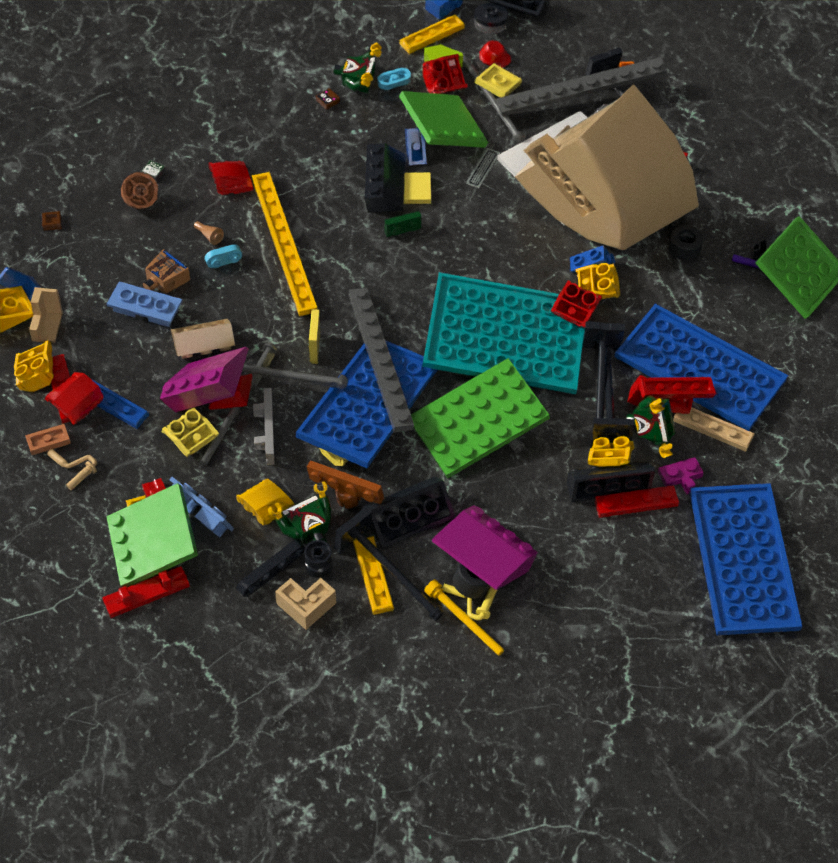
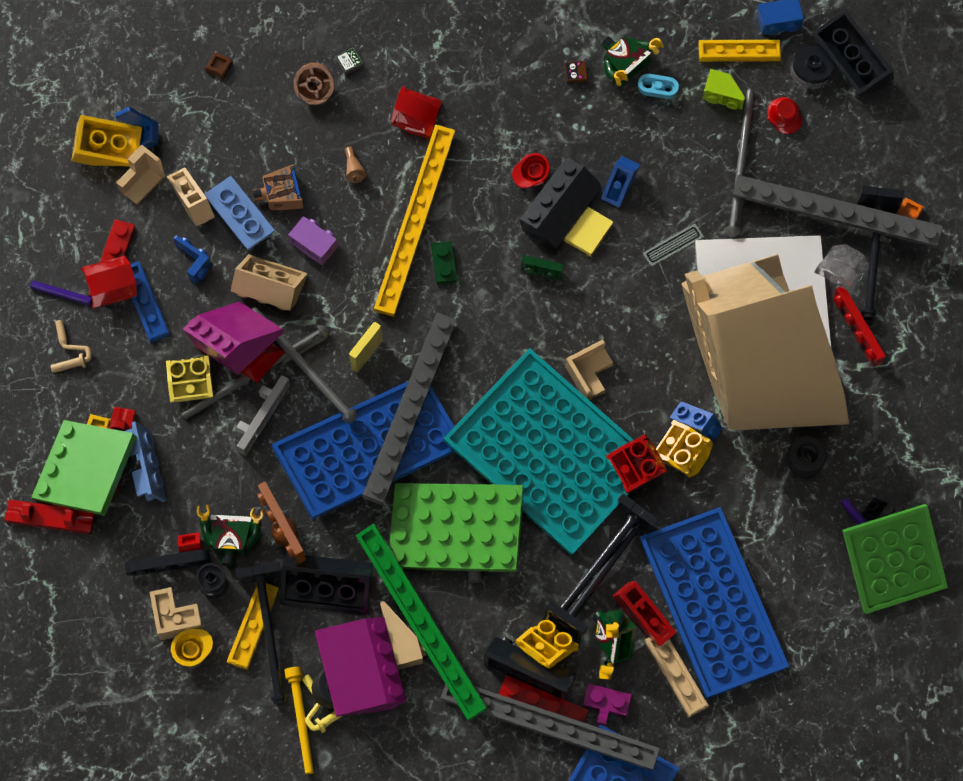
camera: 35 degrees right, 15 degrees up
yellow slope [14,340,53,392] -> none
nougat plate [25,424,71,455] -> none
medium azure plate [205,245,242,268] -> none
yellow slope [236,479,295,526] -> none
bright green plate [399,91,488,148] -> none
red slope [422,54,468,94] -> none
light yellow tile [475,64,522,98] -> none
red plate [638,377,716,399] -> none
none -> dark purple bar [30,281,92,305]
none -> tan slope [167,168,215,226]
none -> yellow piece [171,629,213,667]
none -> blue bracket [173,235,211,284]
none -> red plate [178,532,201,553]
none -> medium lavender brick [288,216,338,266]
none -> green plate [356,523,488,721]
none -> tan slope [380,602,426,670]
none -> dark green plate [431,241,457,285]
none -> dark grey plate [440,684,660,771]
none -> red hat [512,153,551,188]
none -> tan panel [565,340,613,401]

